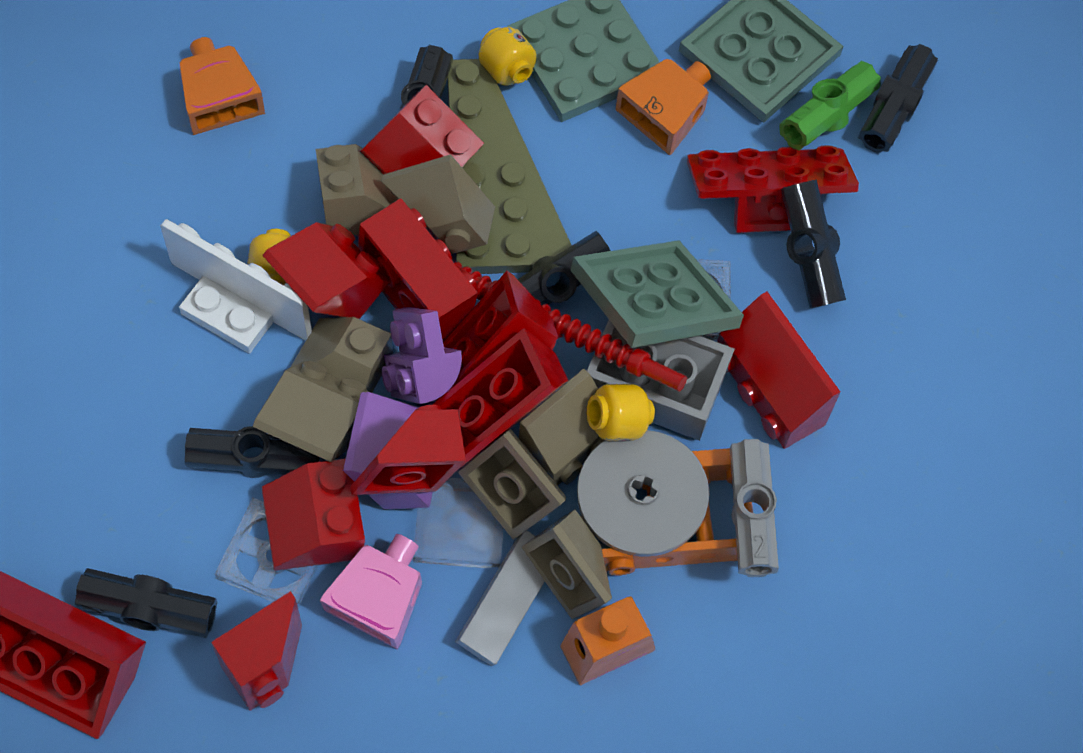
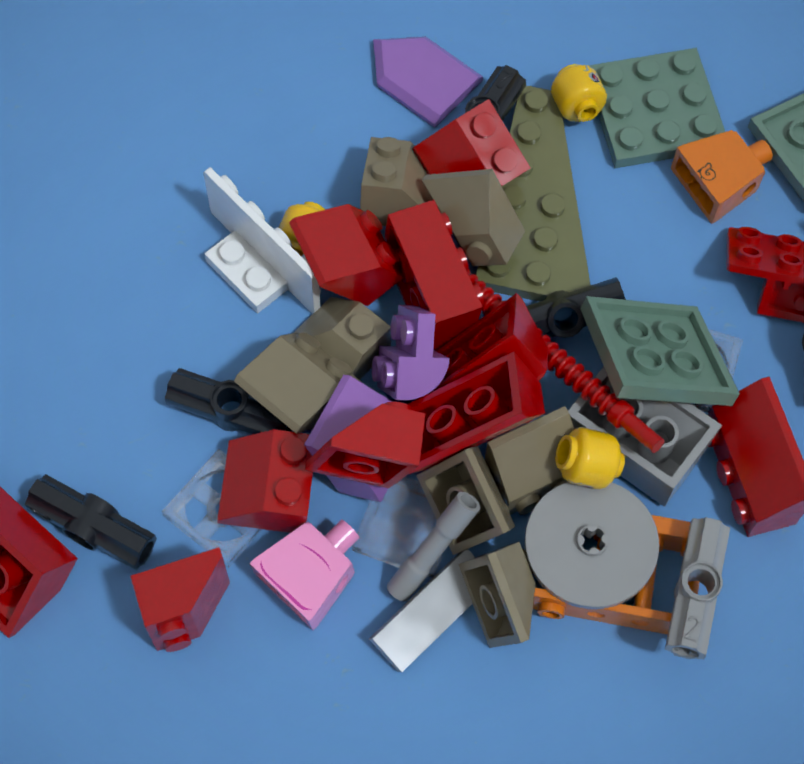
camera: 20 degrees right, 0 degrees up
orange torso [179,37,265,135] -> none
orange torso [560,596,655,686] -> none
none -> medium lavender tile [373,36,483,128]
none -> light grey piece [387,492,480,601]

